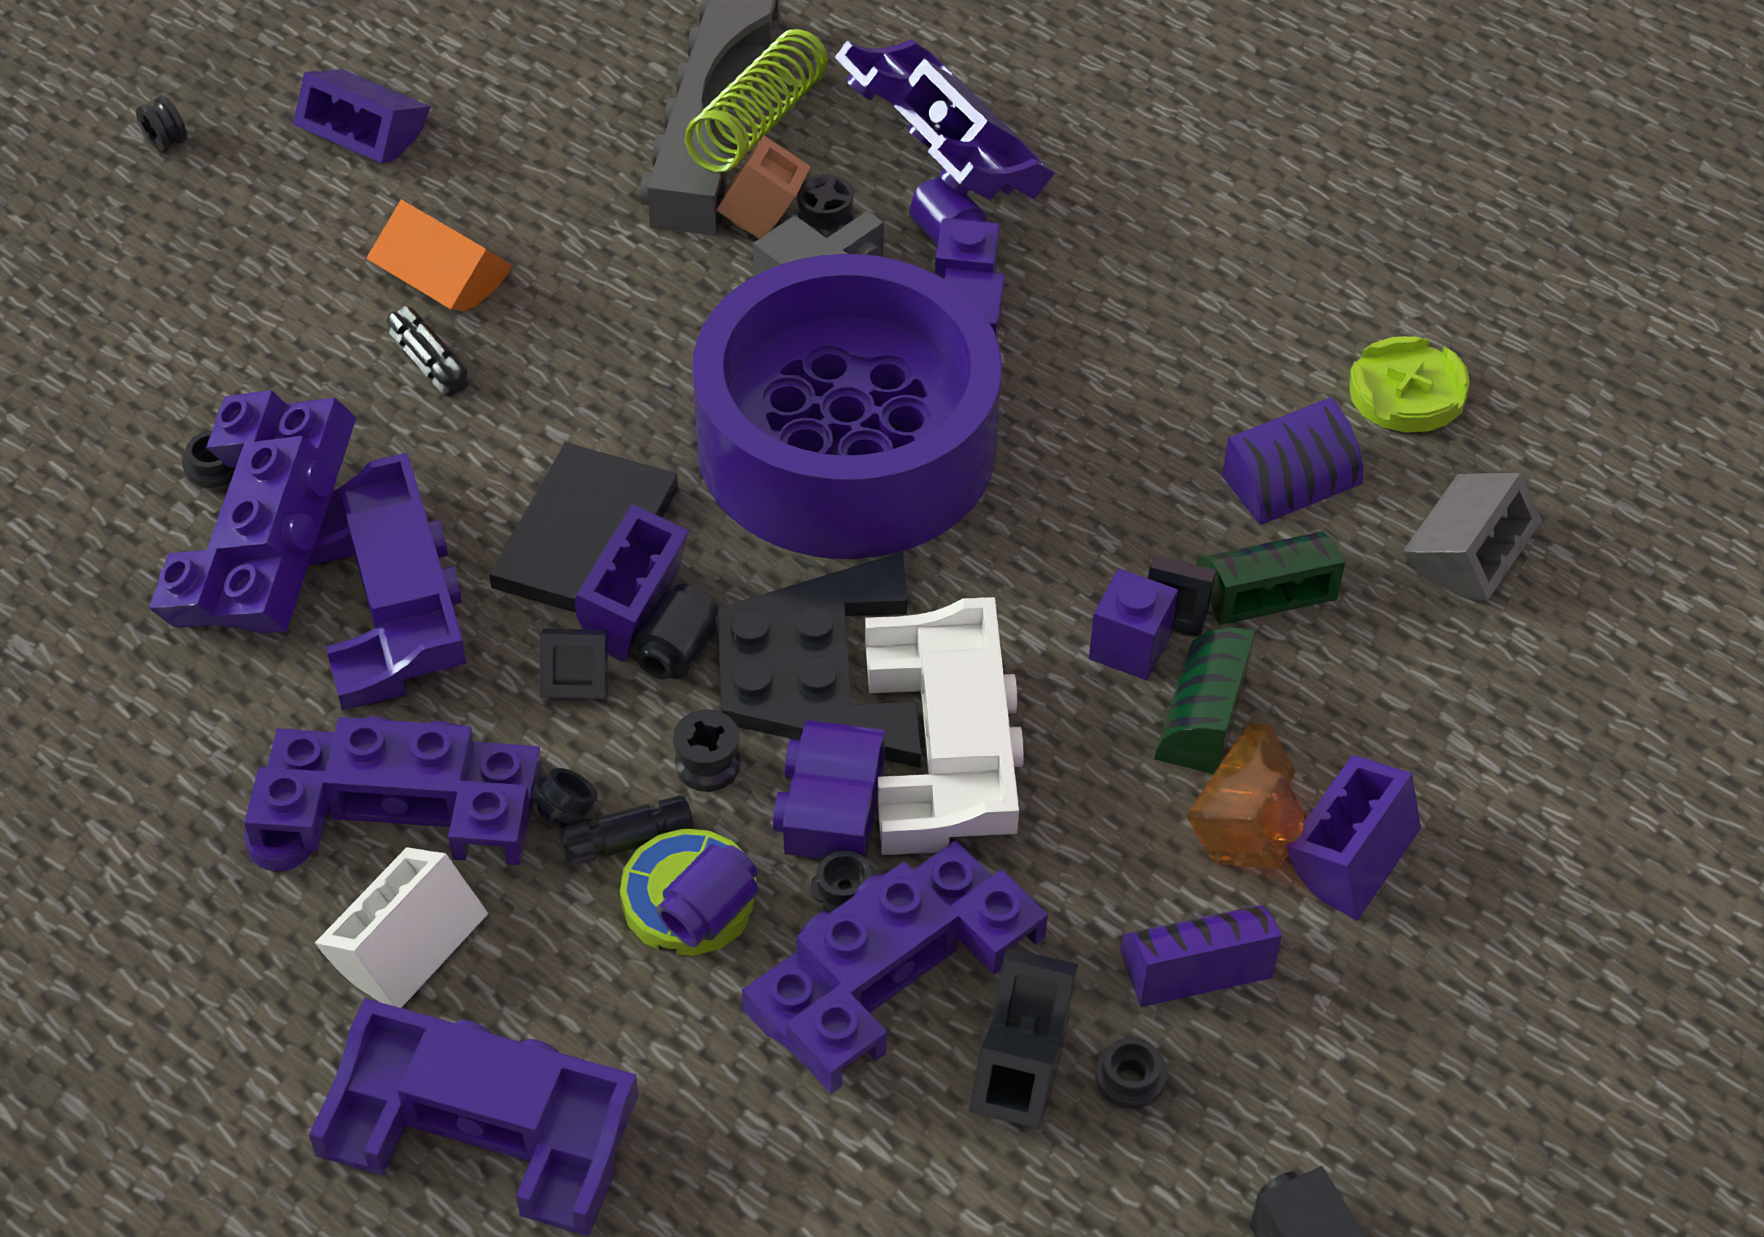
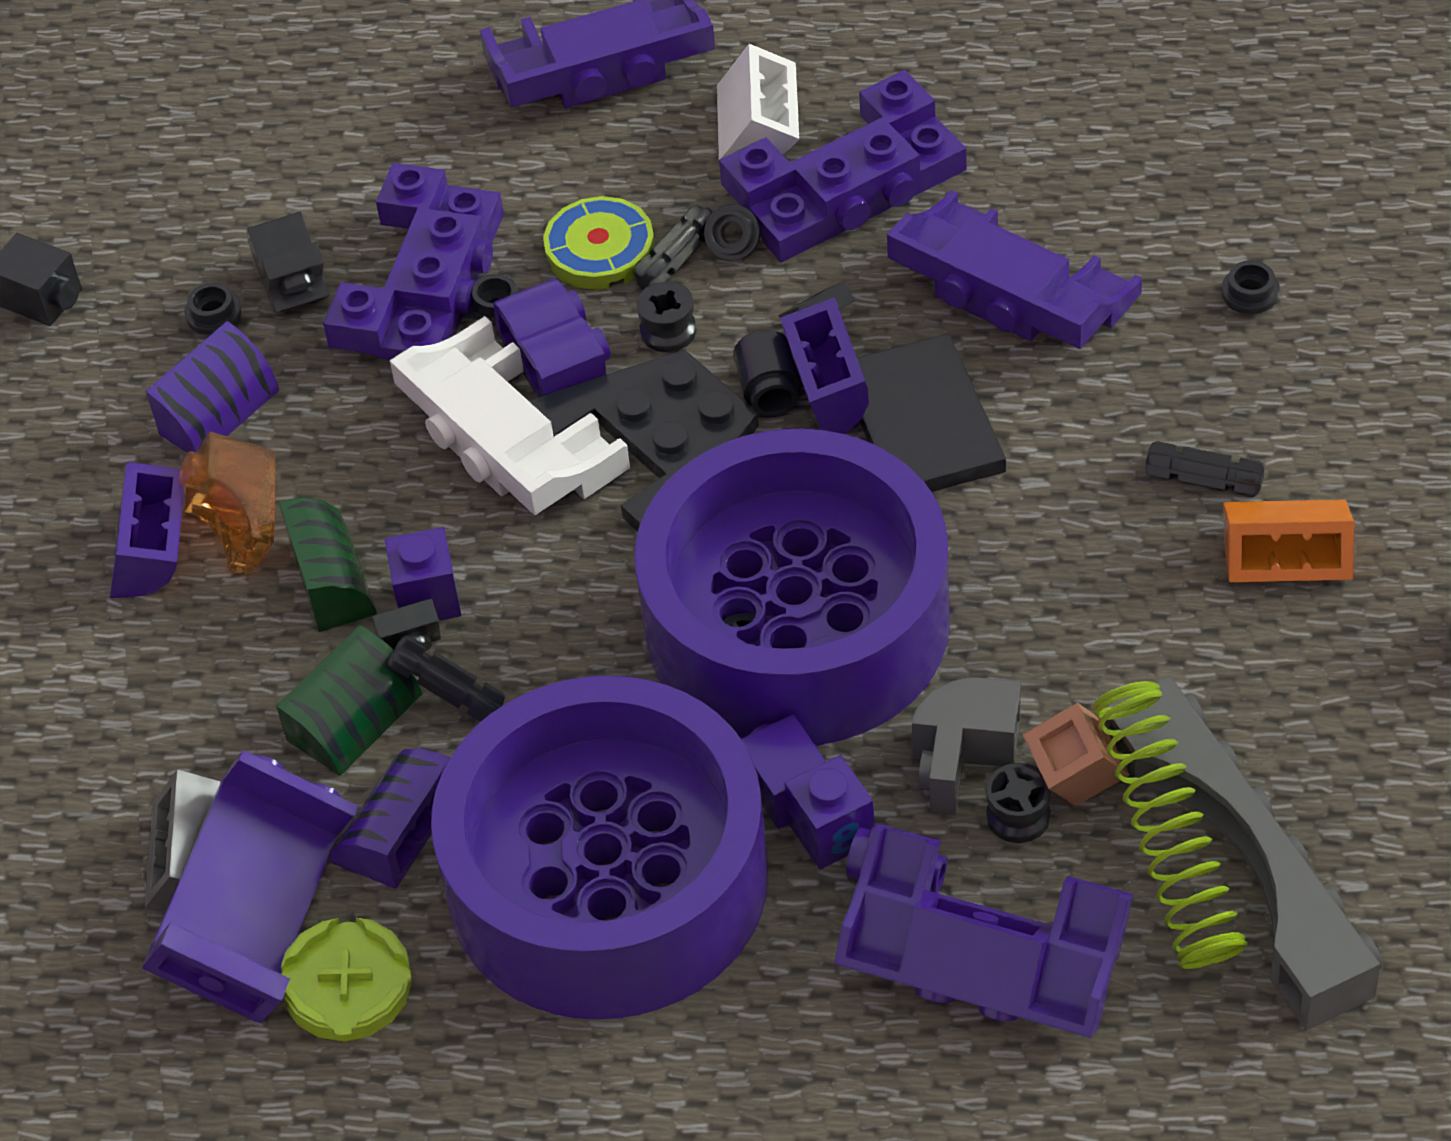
camera: 150 degrees right, 0 degrees up
dark purple bracket [149,390,357,634] -> none
dark purple brick [656,844,759,947] -> none
none -> dark purple panel [142,750,358,1023]
none -> black axle [388,636,505,722]
none -> dark purple wheel [431,676,769,1019]

